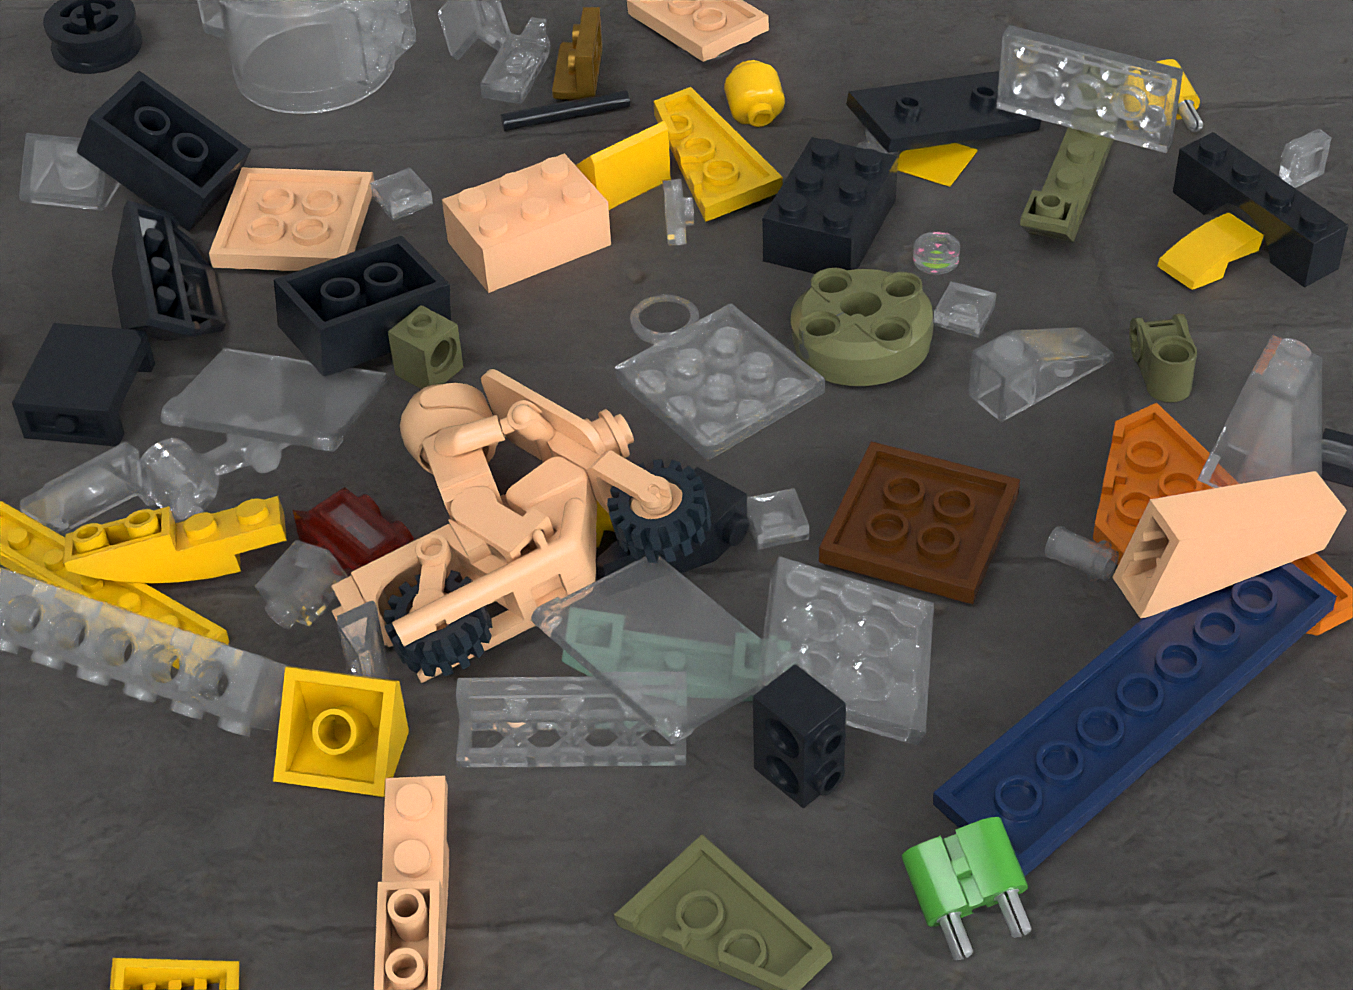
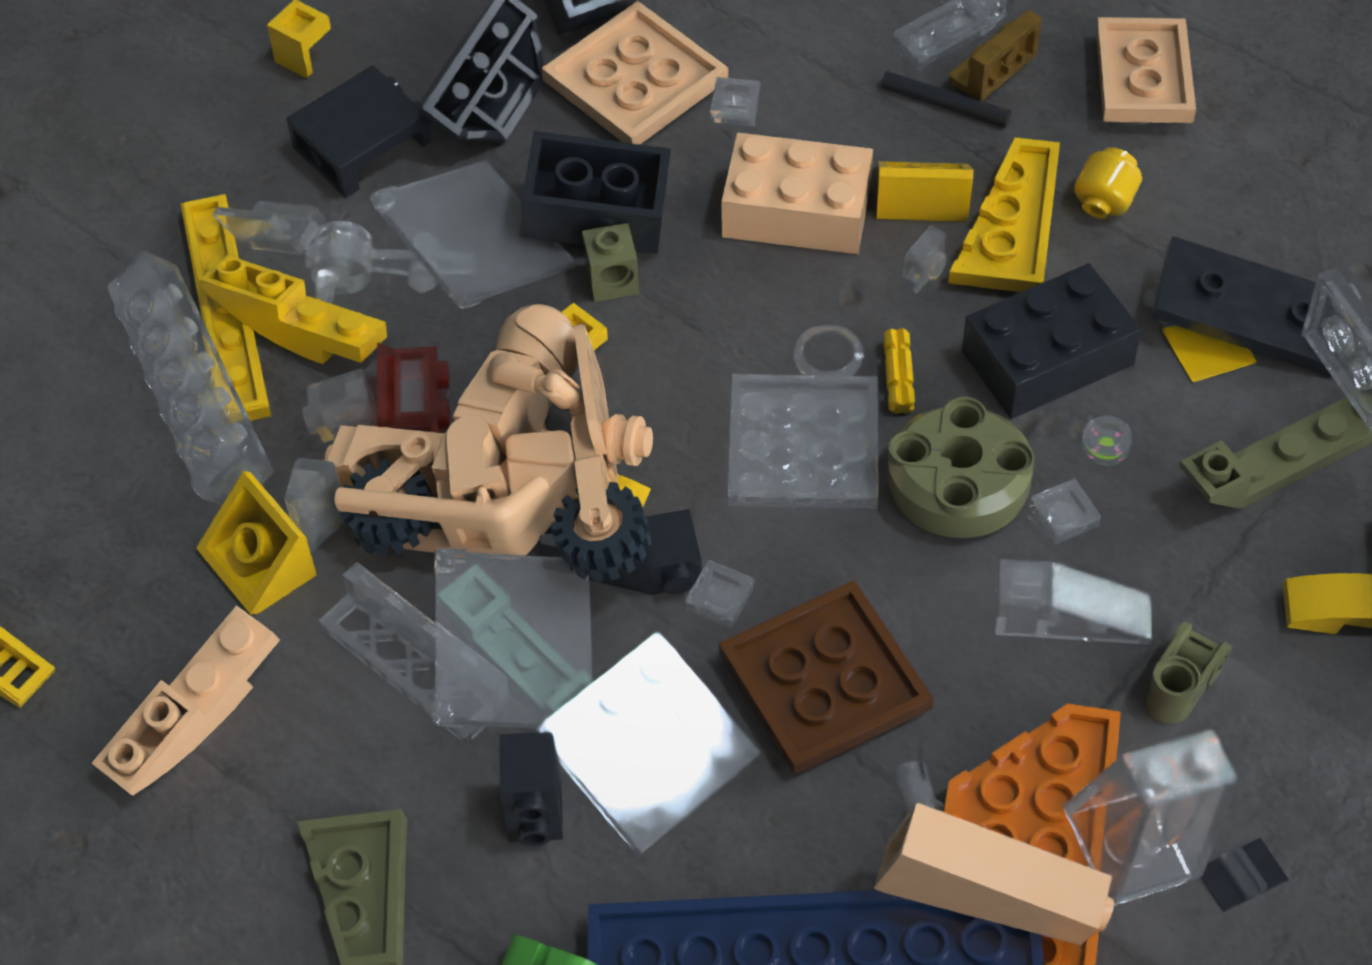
camera: 40 degrees right, 10 degrees up
none -> yellow axle [883,328,915,414]

